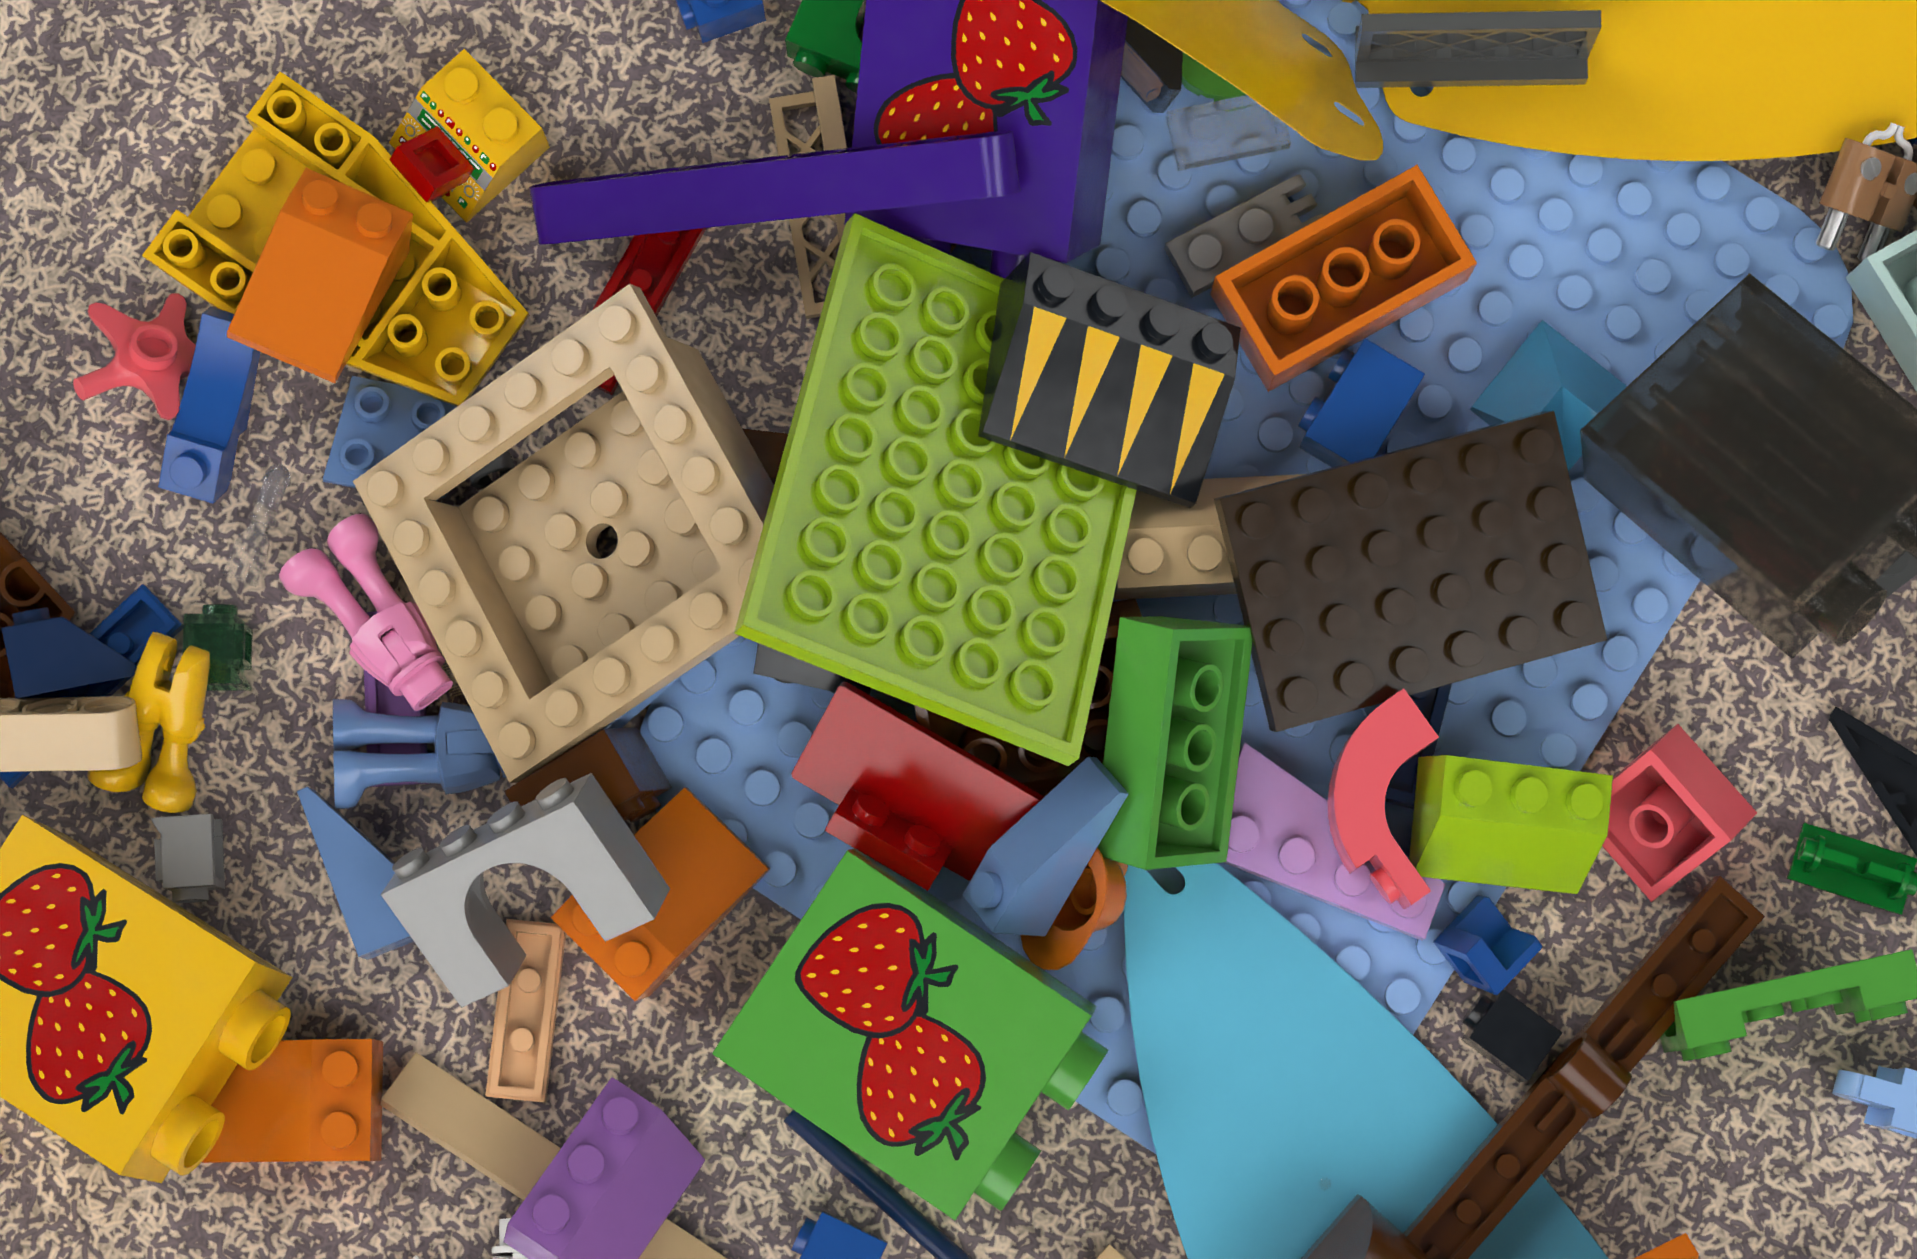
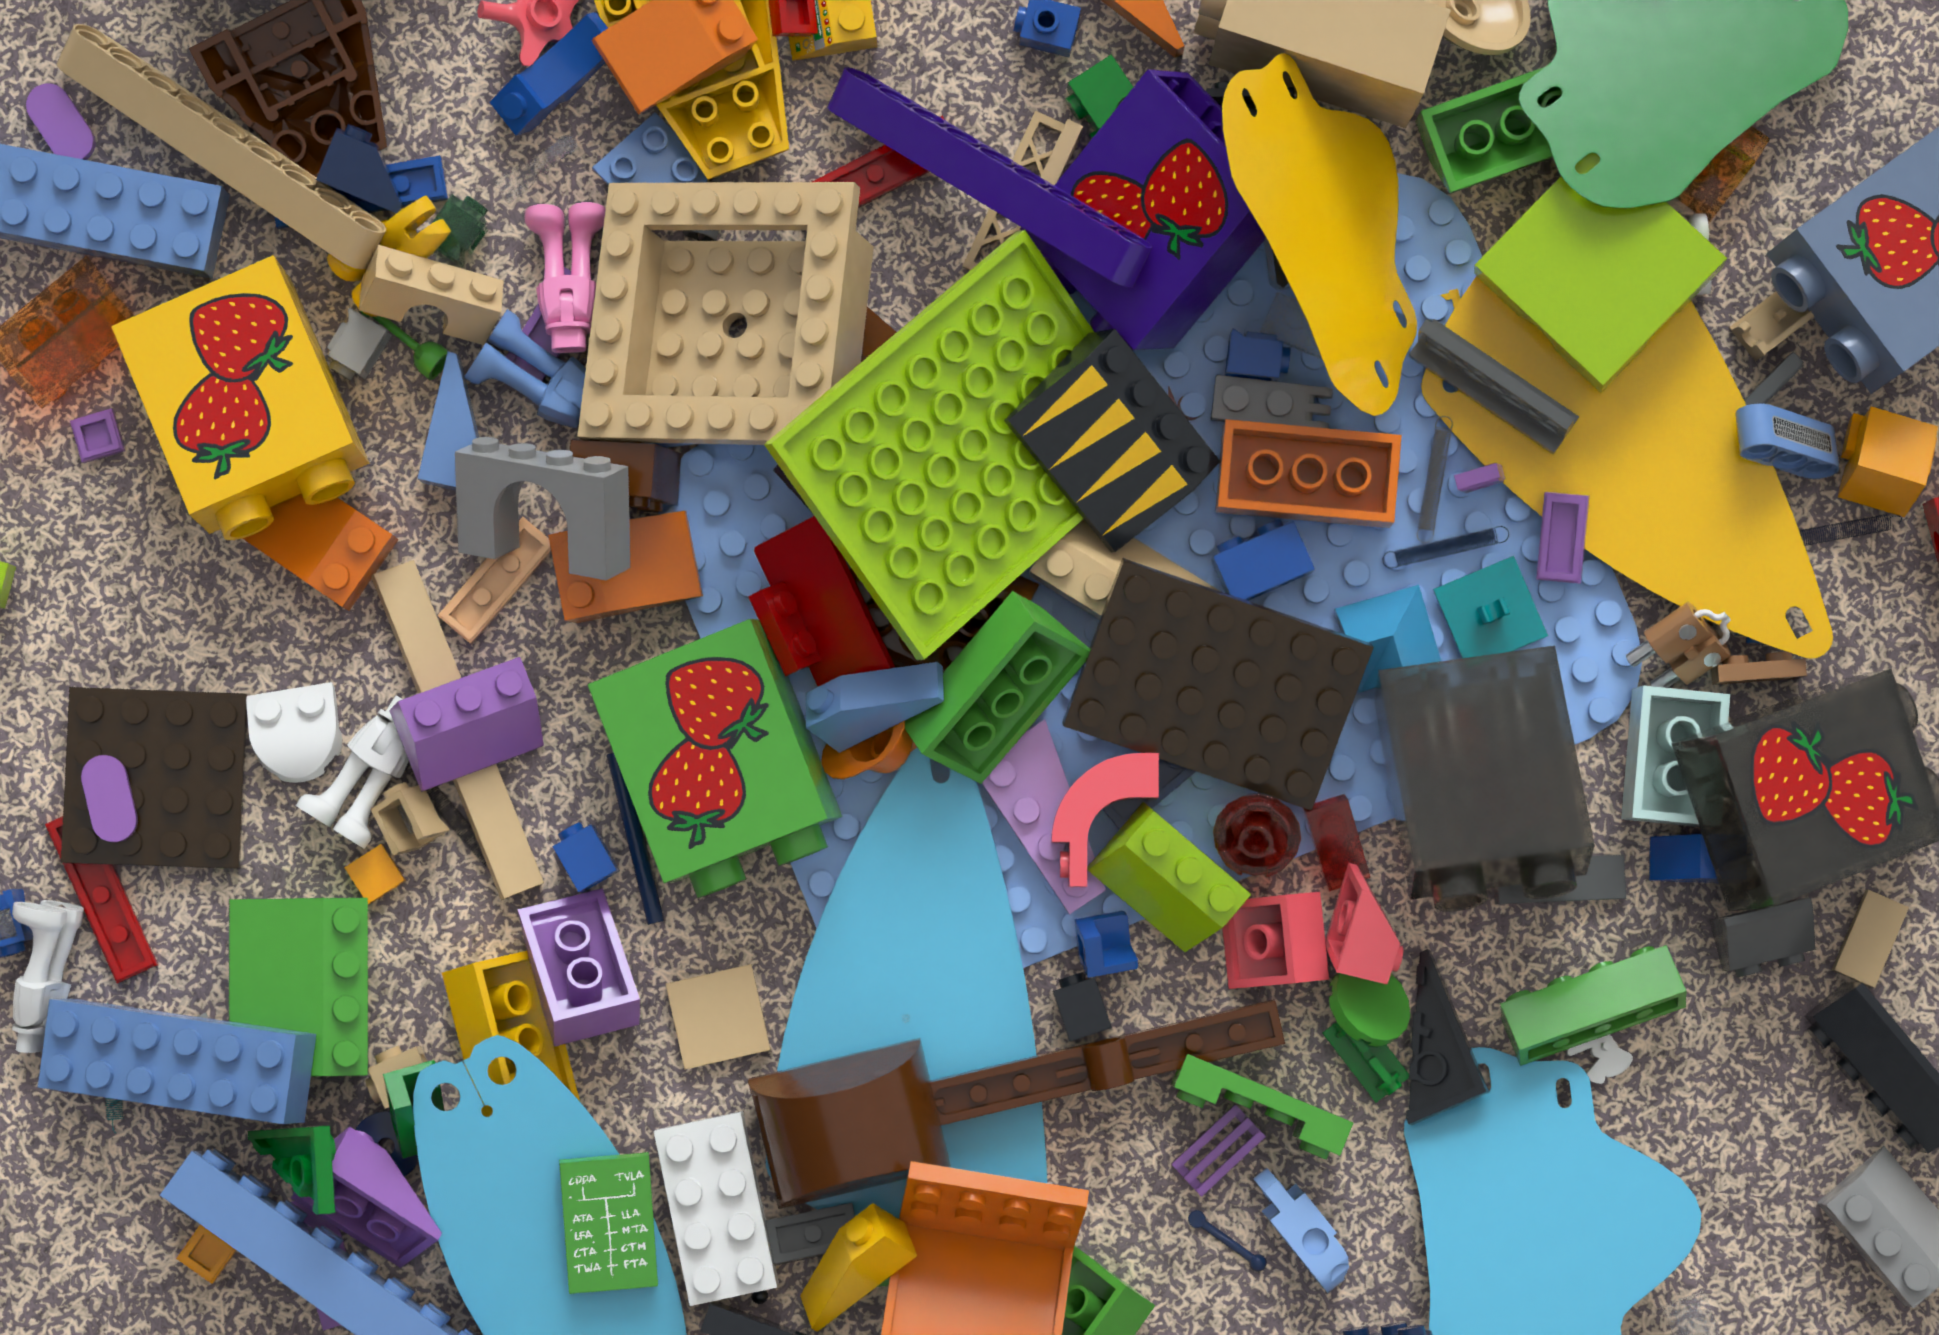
camera: 35 degrees right, 5 degrees up
none -> tan arch [359,245,504,345]
none -> bright green hinge [360,311,448,380]
none -> medium lavender tile [1171,1104,1266,1197]
none -> dark blue hinge [1188,1210,1267,1272]
none -> clear red cone [1213,792,1301,878]
none -> blue window [1225,328,1291,382]
none -> clear red plate [1303,794,1371,892]
none -> coral slope [1325,863,1403,985]
none -> bright green tile [1329,973,1411,1047]
none -> dark blue piece [1382,526,1509,568]
none -> light grey piece [1417,416,1453,543]
none -> teal piece [1433,556,1548,670]
none -> medium lavender tile [1454,463,1506,493]
none -> medium lavender tile [1536,492,1590,584]

